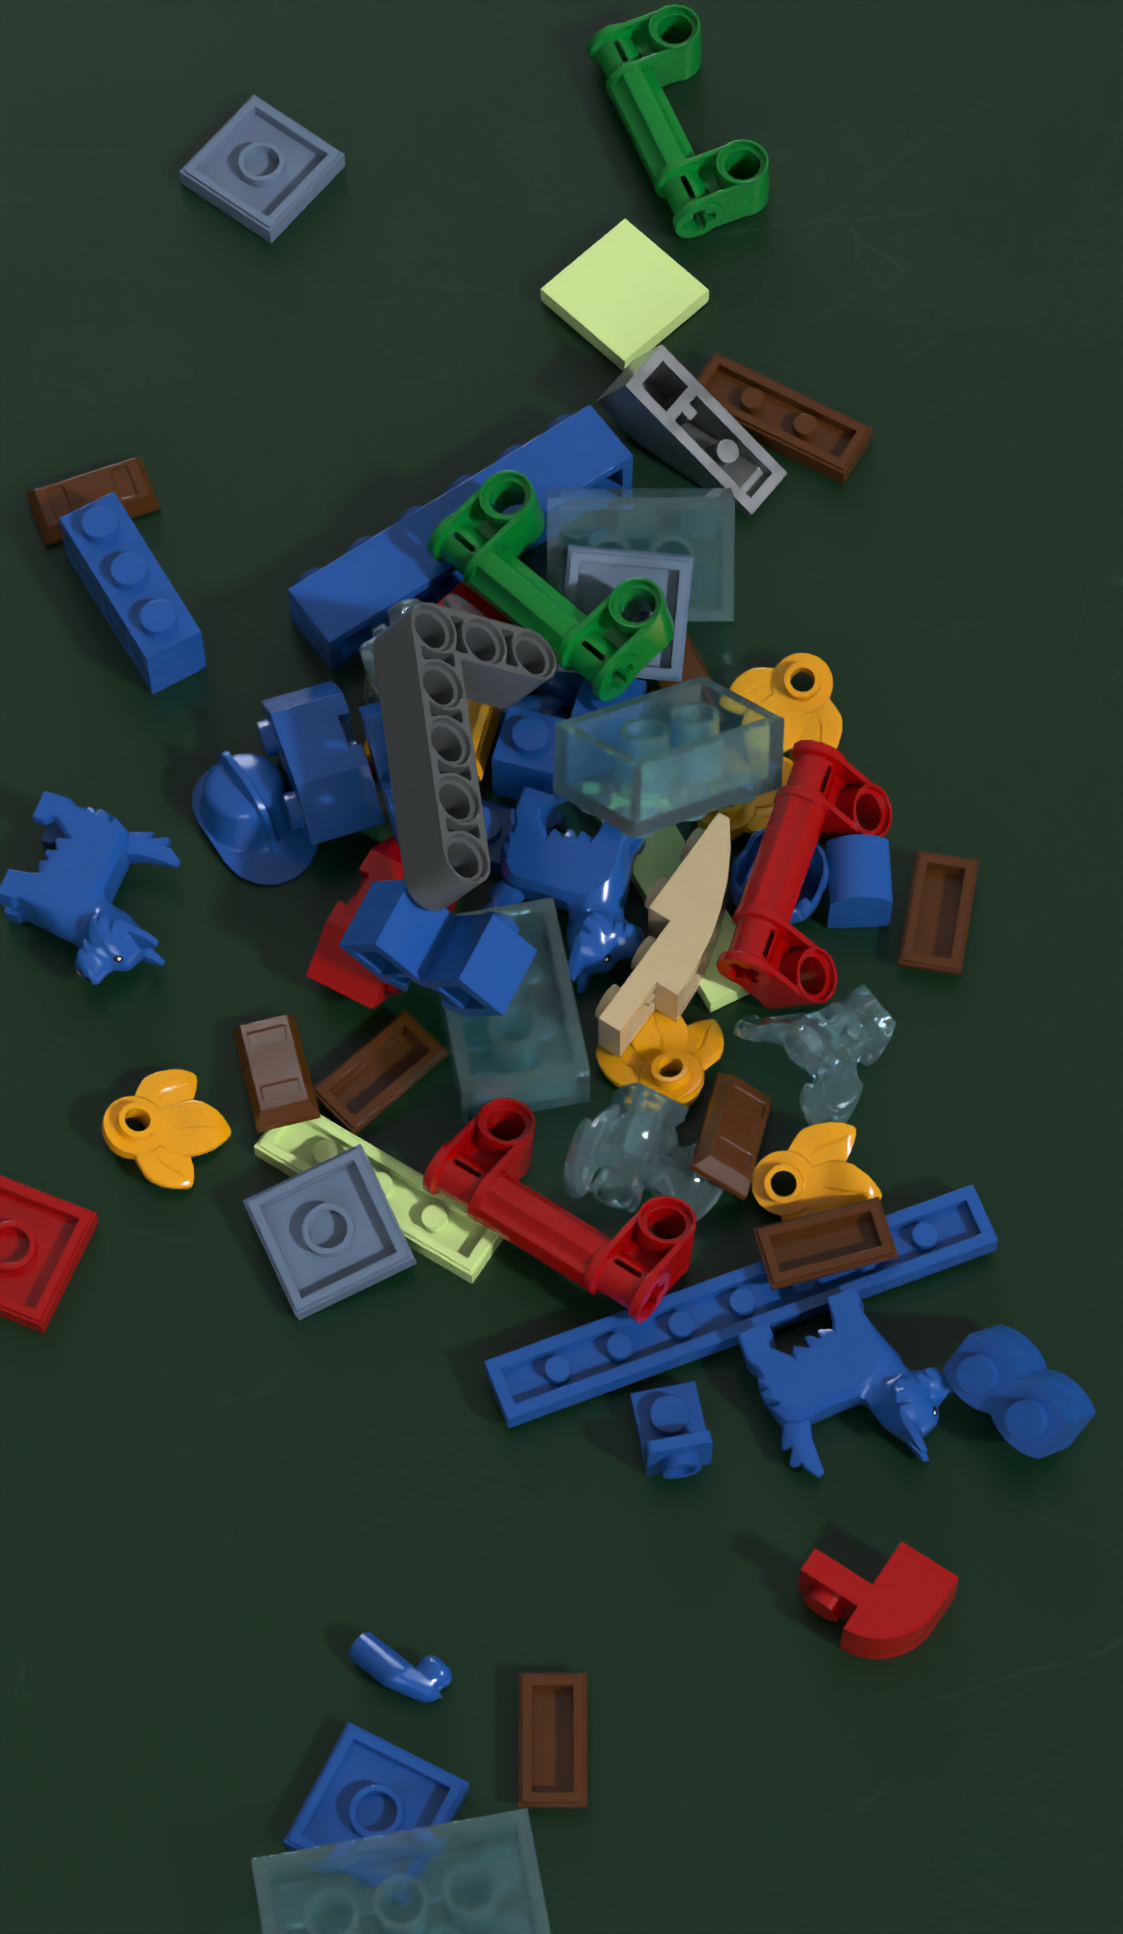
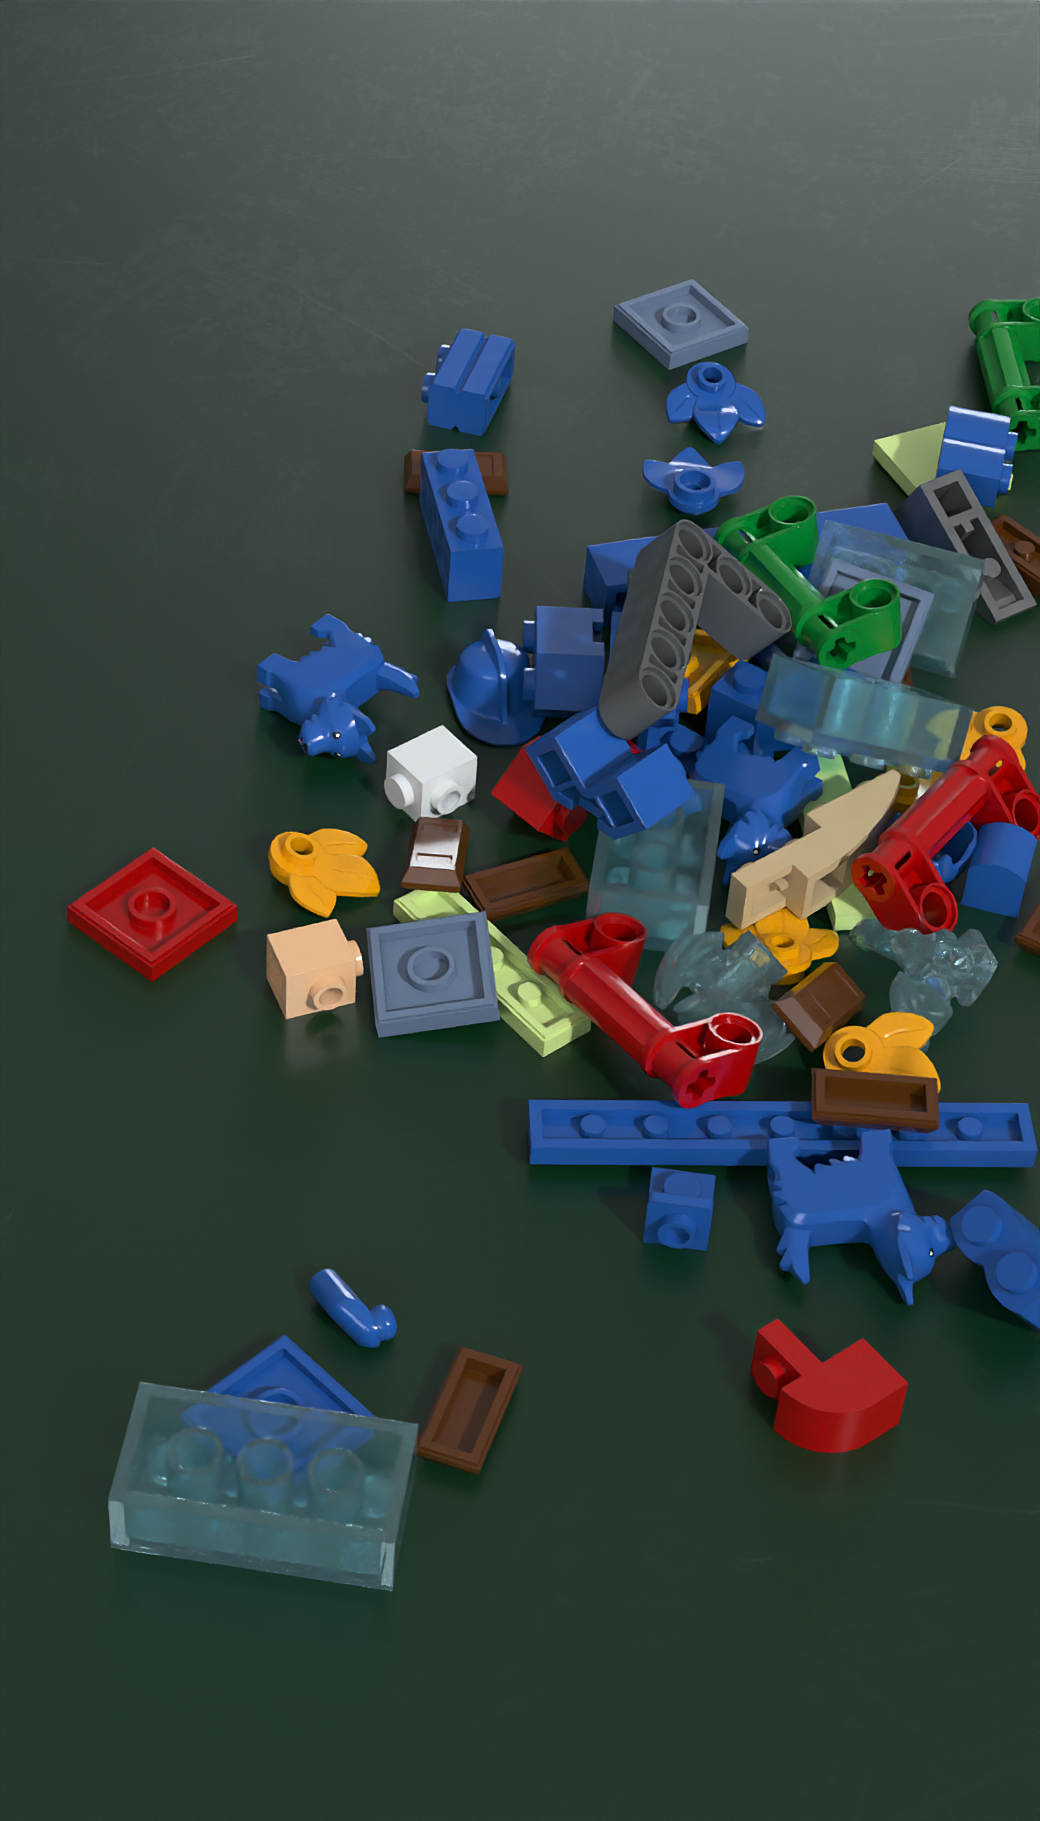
camera: 15 degrees right, 20 degrees down
none -> light nougat brick [266,919,363,1019]
none -> white brick [384,725,477,822]
none -> blue brick [421,328,515,436]
none -> blue plate [643,447,745,515]
none -> blue plate [665,362,766,445]
none -> blue brick [935,405,1018,508]

